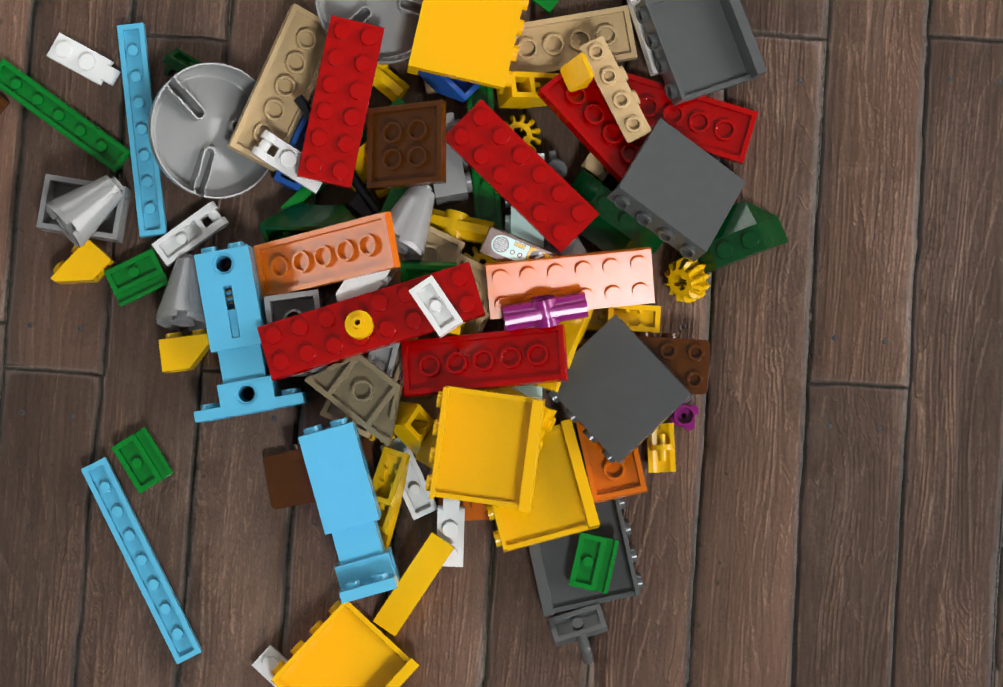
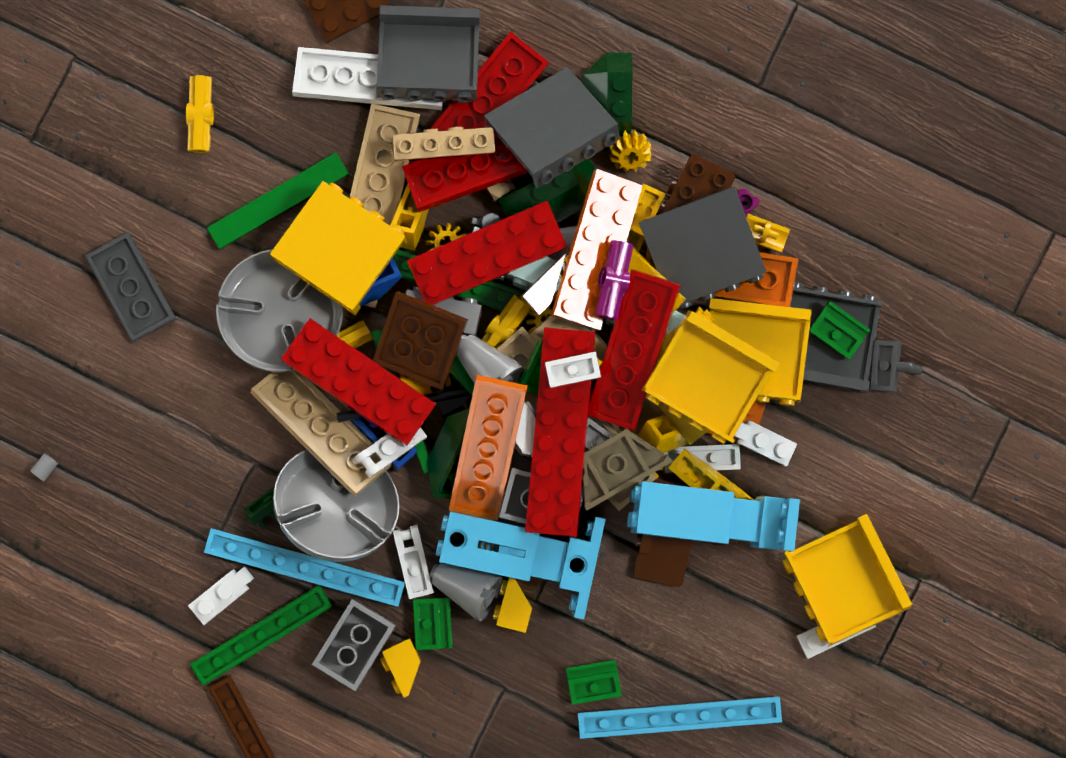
camera: 70 degrees left, 0 degrees up
light grey cone [45,175,124,248] -> none
yellow tile [345,310,374,340] -> none
yellow slope [373,532,455,636] -> none
yellow slope [560,52,594,92] -> none

